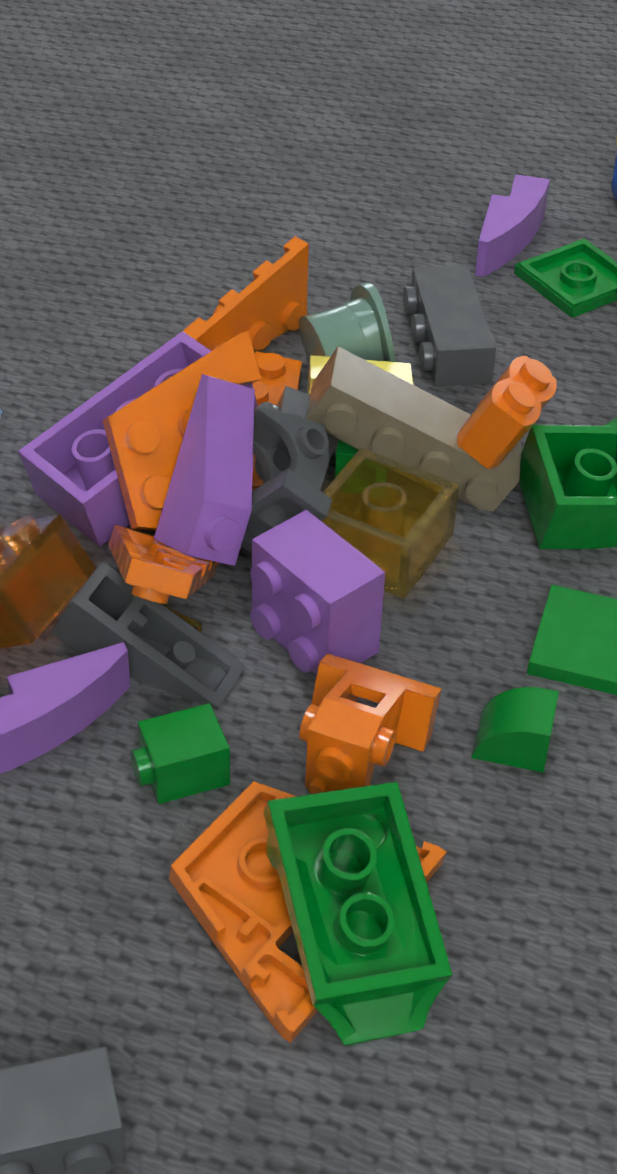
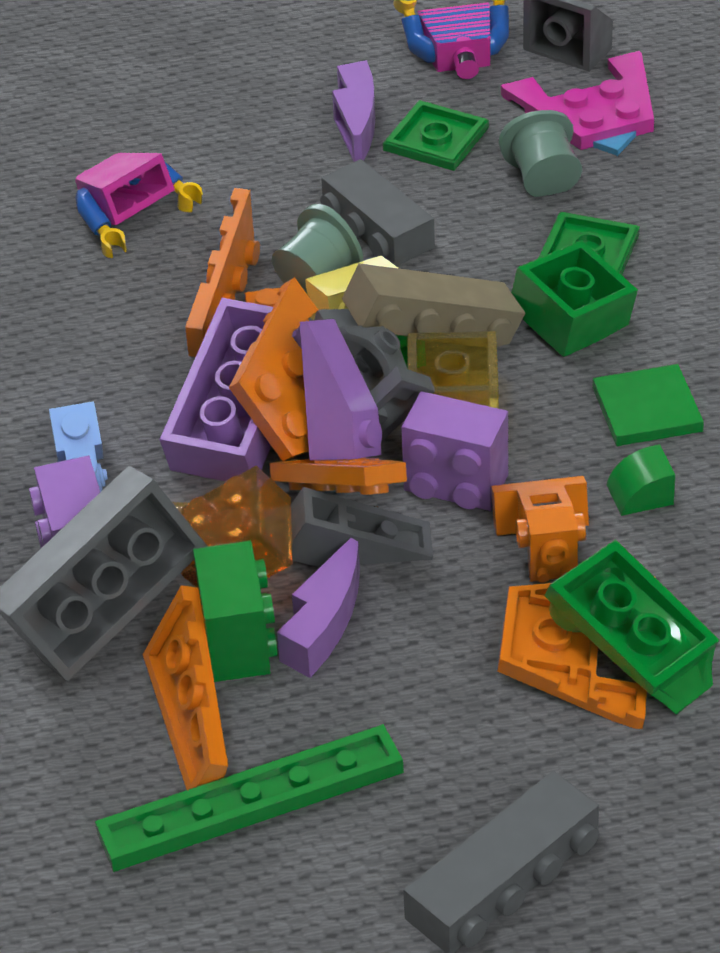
camera: 25 degrees left, 0 degrees up
green brick [130,703,230,804] -> none
orange brick [457,356,557,469] -> none
none -> dark pink torso [75,153,203,258]

